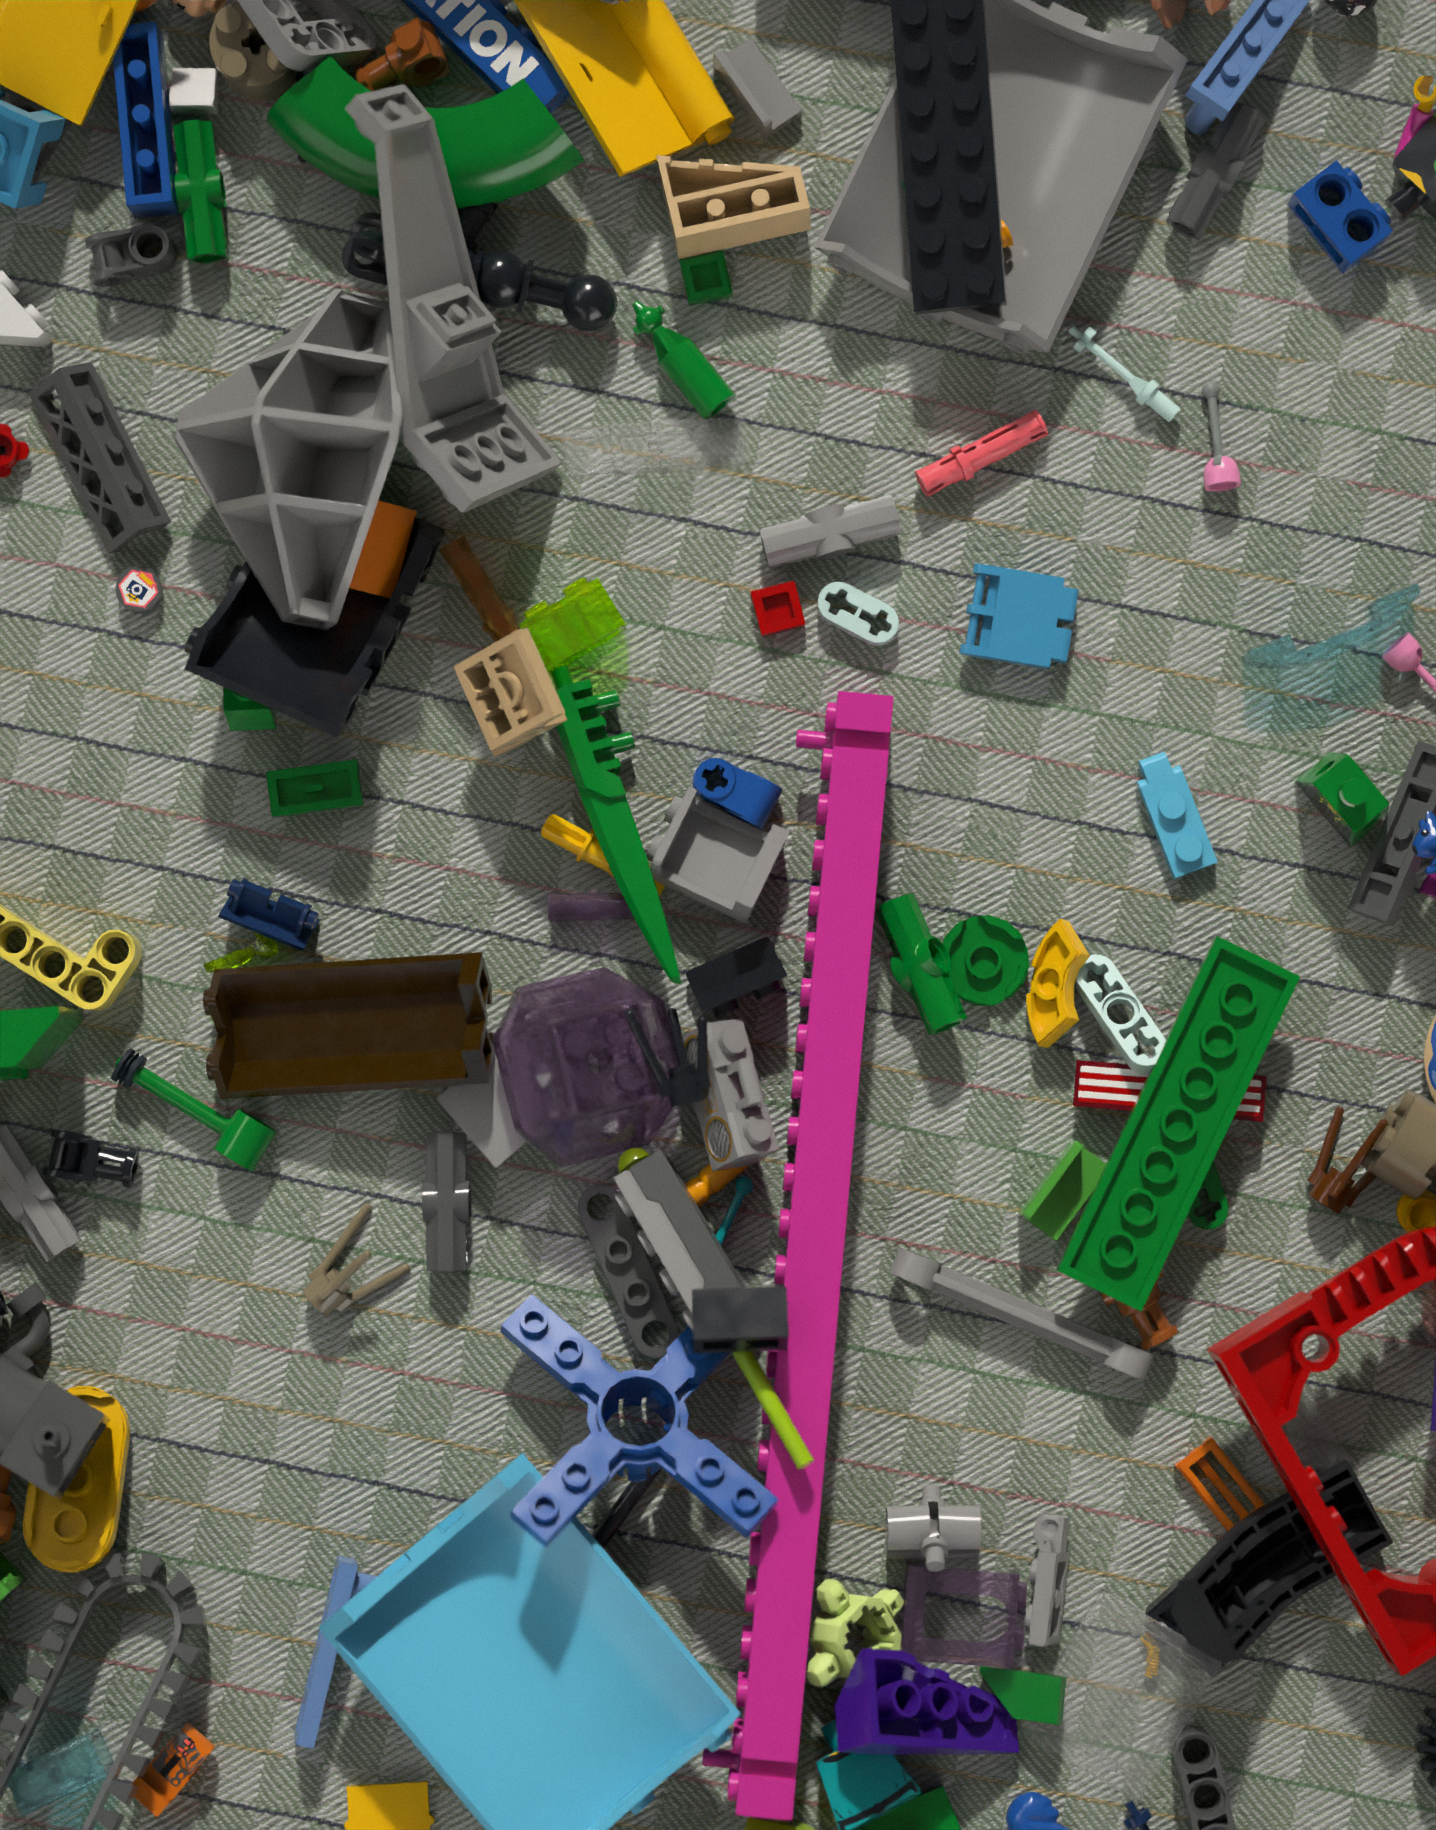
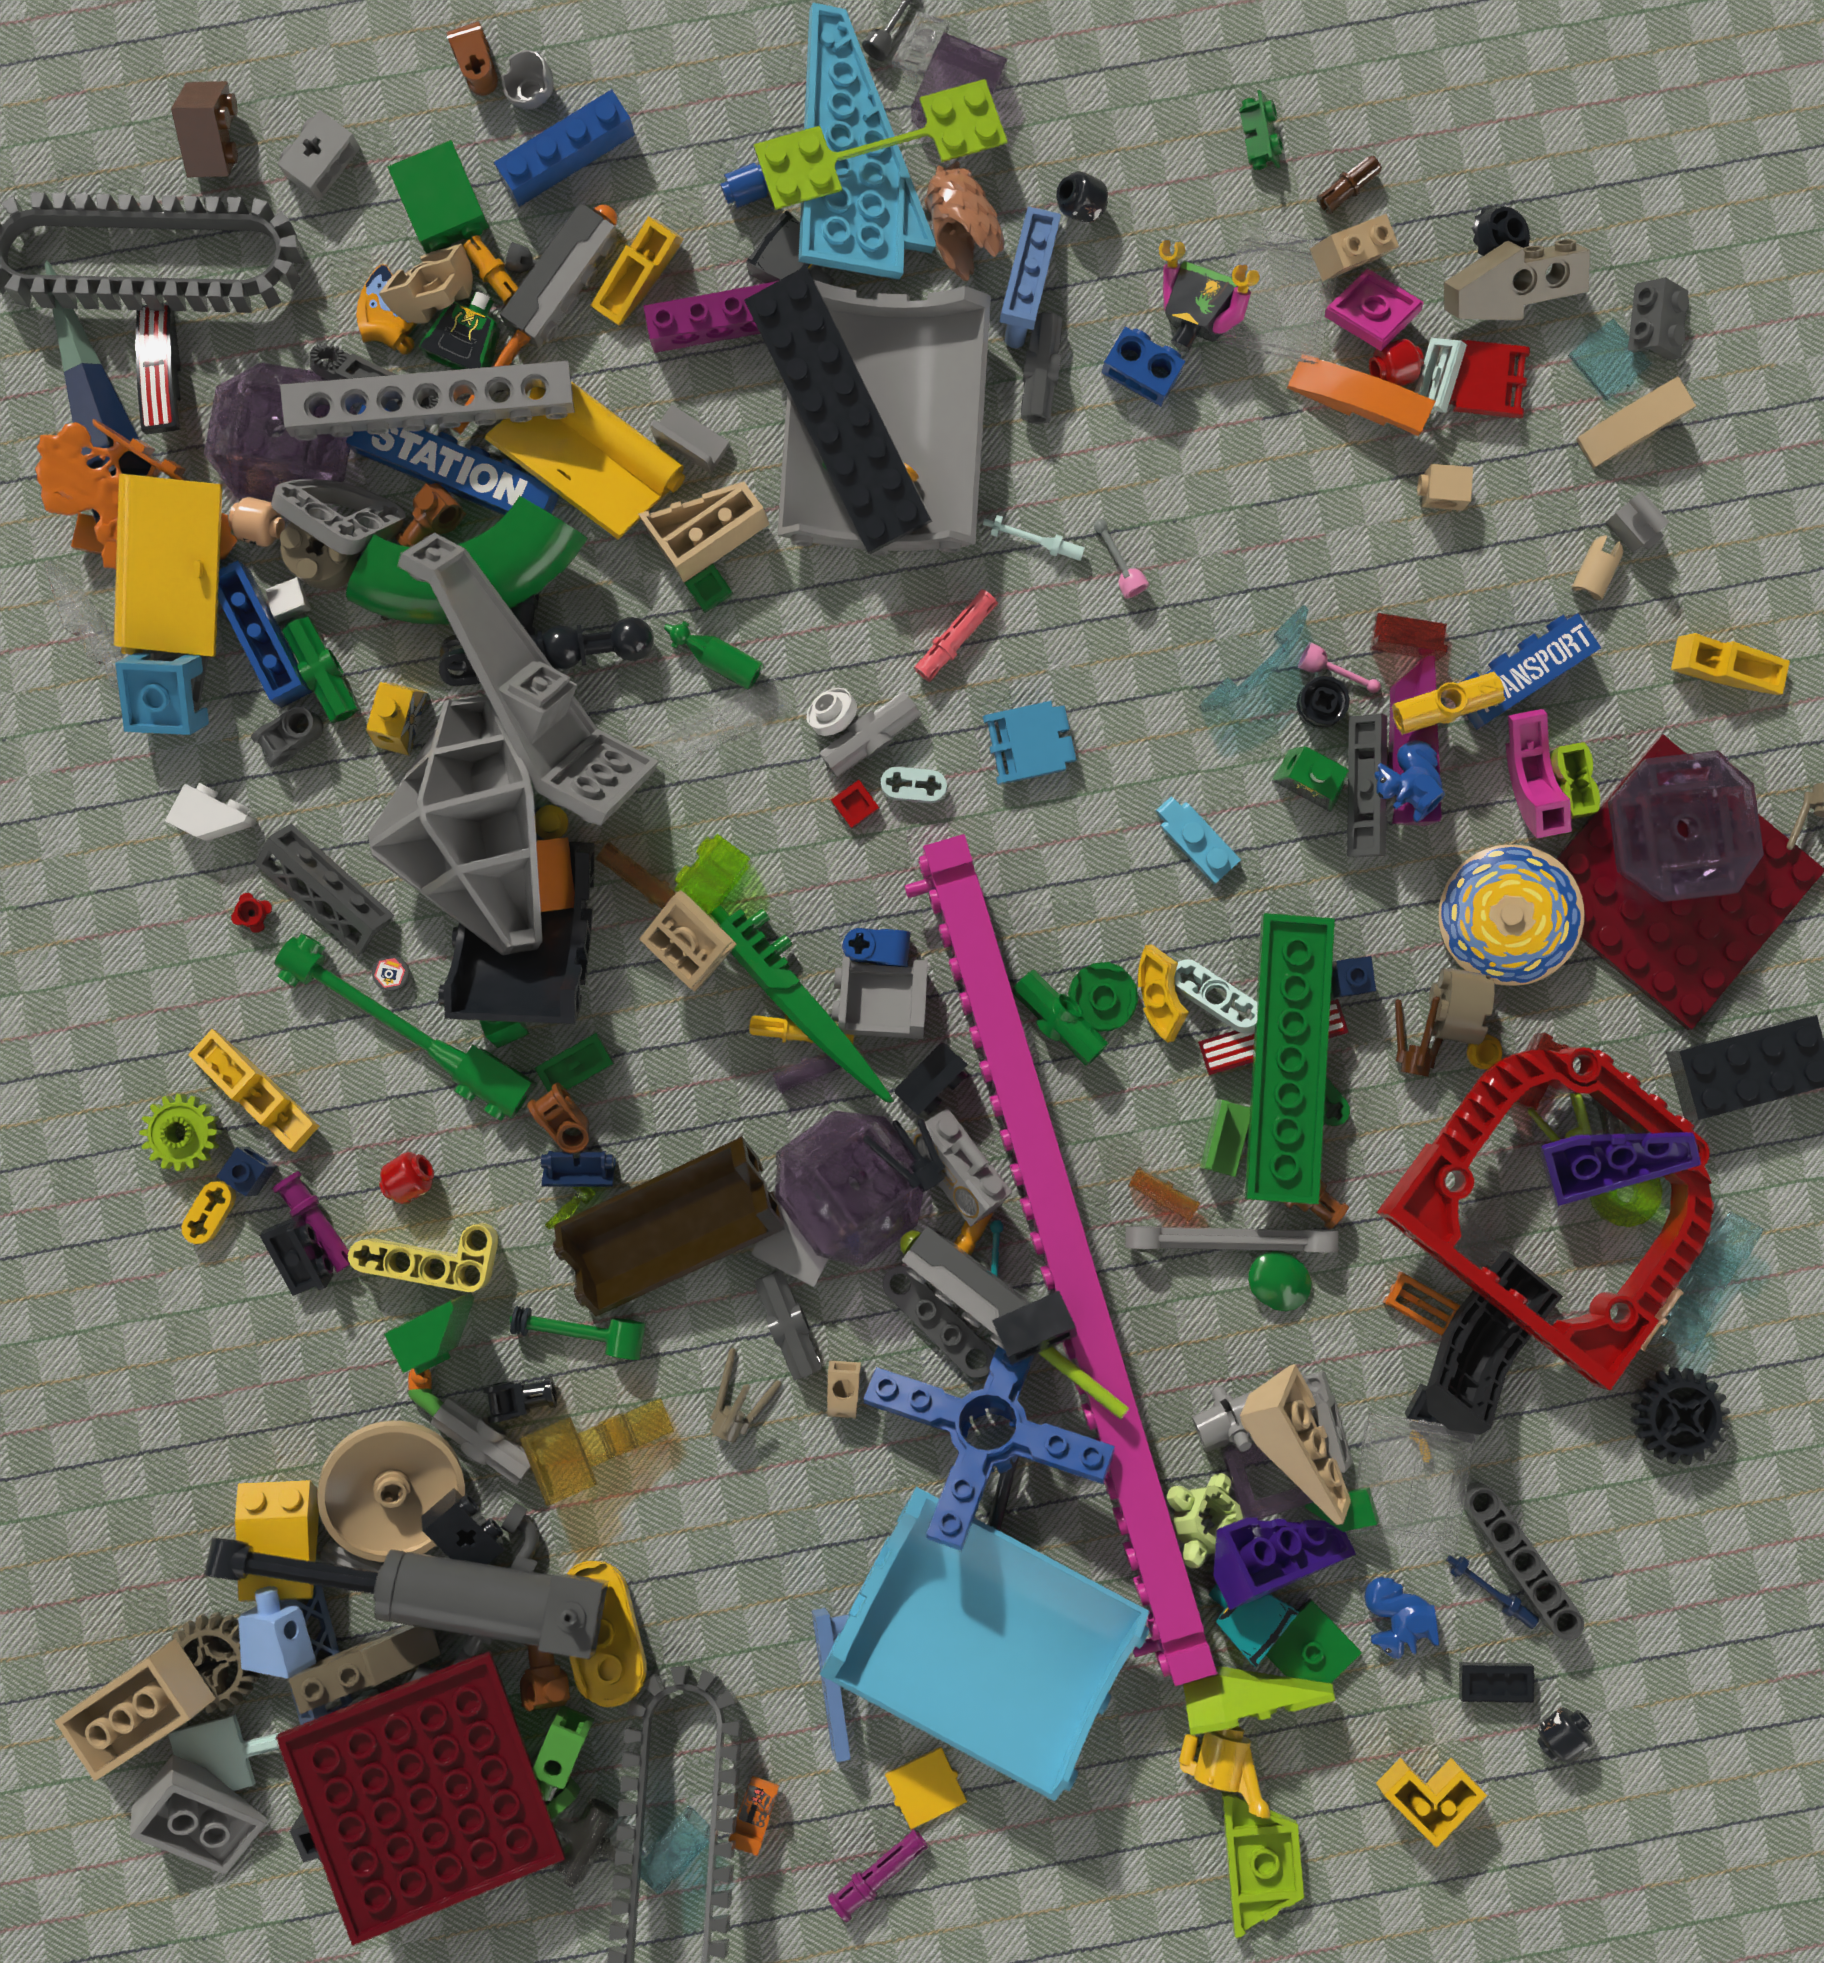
camera: 25 degrees left, 0 degrees up
none -> green bar [274,932,537,1121]
none -> yellow torso [366,682,428,756]
none -> red head [379,1152,434,1204]
none -> clear yellow plate [519,1398,674,1506]
none -> dark orange piece [527,1082,590,1153]
none -> yellow plate [535,805,569,840]
none -> white plate [806,687,857,736]
none -> tan leg [827,1361,861,1419]
none -> clear orange pin [1128,1167,1200,1222]
none -> tan wedge [1240,1364,1351,1525]
none -> green hat [1248,1251,1312,1311]
none -> black wheel [1296,676,1350,729]
none -> dark blue brick [1331,956,1376,998]

